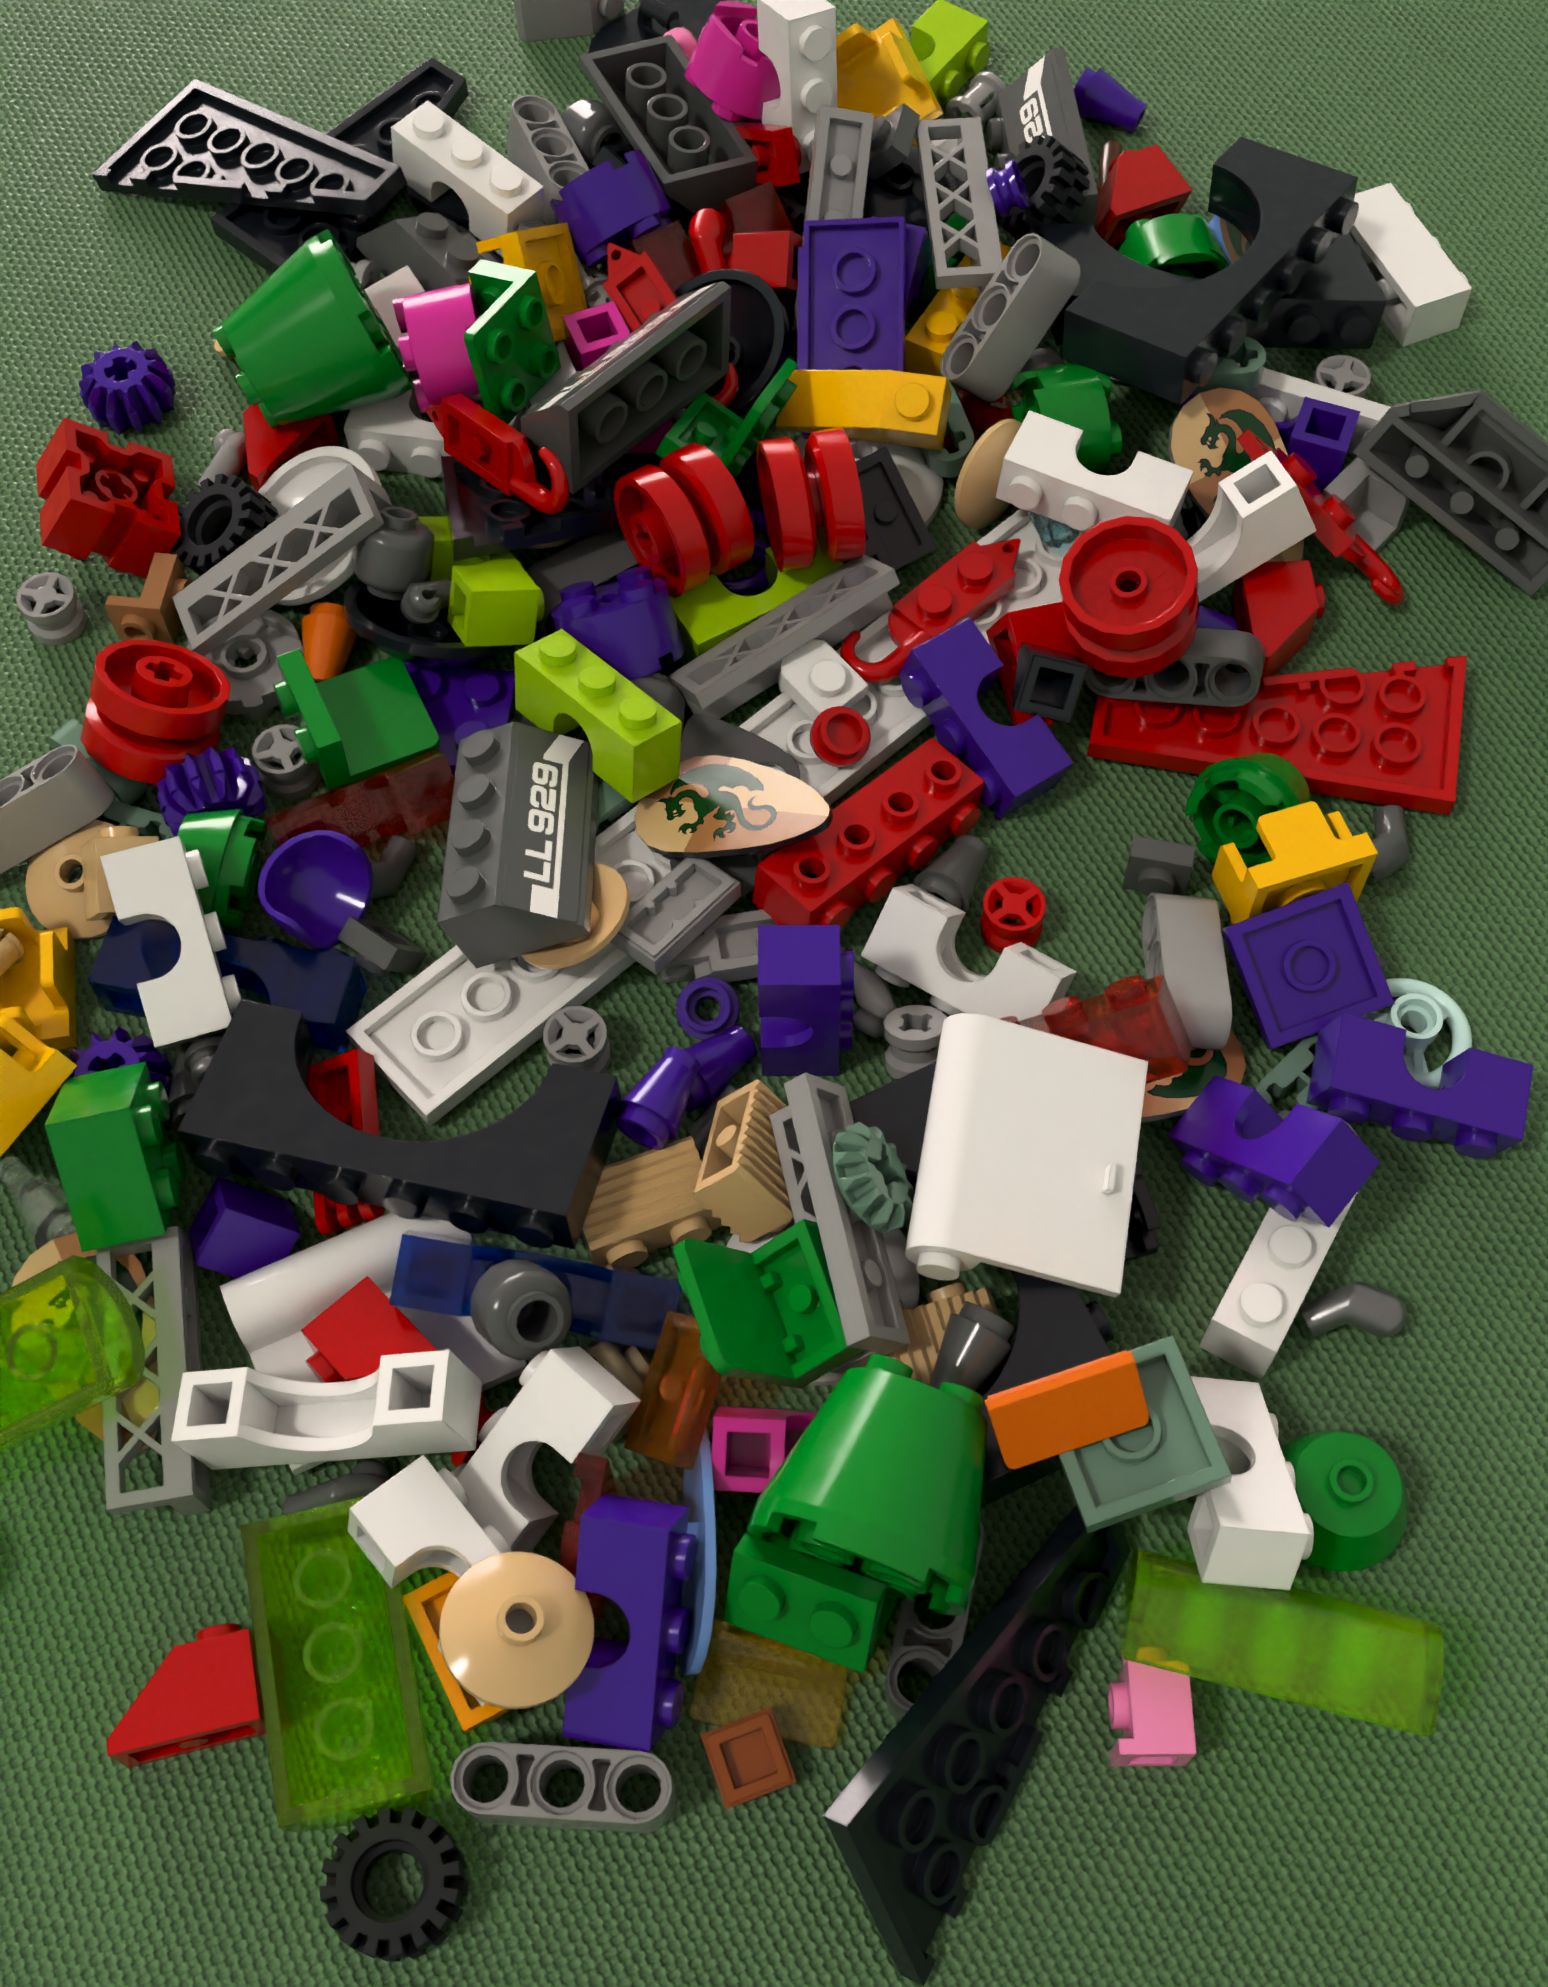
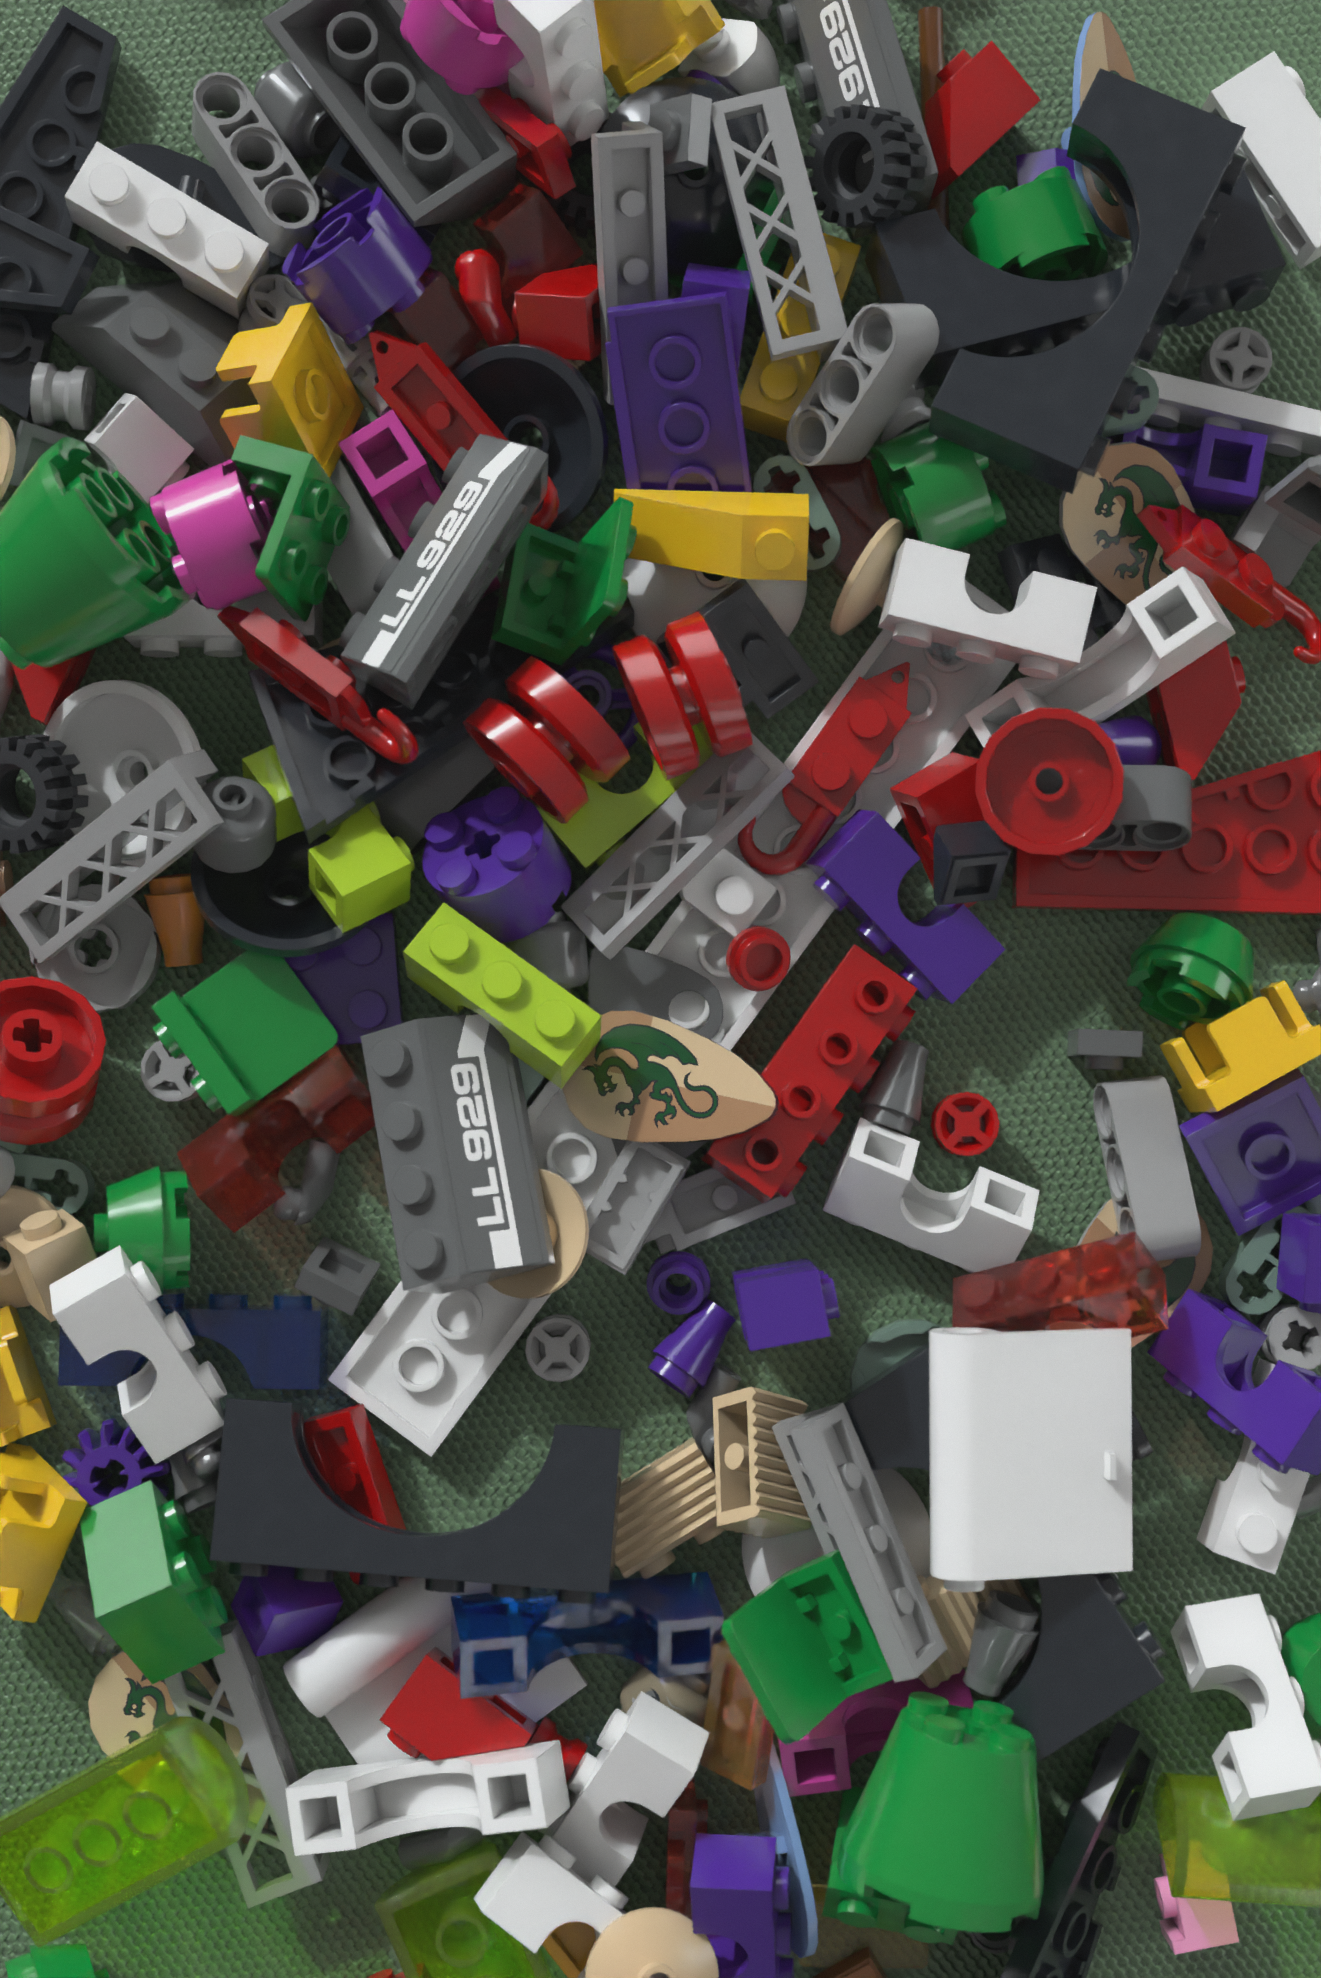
camera: 15 degrees left, 25 degrees up
dark purple gear [156,746,266,836] -> none
dark purple helmet [258,830,373,949] -> none
dark grey arm [400,579,451,626] -> none
dark grey head [470,1259,573,1360] -> none
dark purple cone [616,1047,701,1150] -> none
sand green gear [833,1121,914,1233] -> none
light grey arm [853,961,897,1038] -> none
light grey wheel [883,1005,947,1080] -> none
orange slope [984,1350,1149,1470] -> none
dark purple bush [986,159,1029,218] -> none
sand green plate [1058,1335,1232,1533] -> none

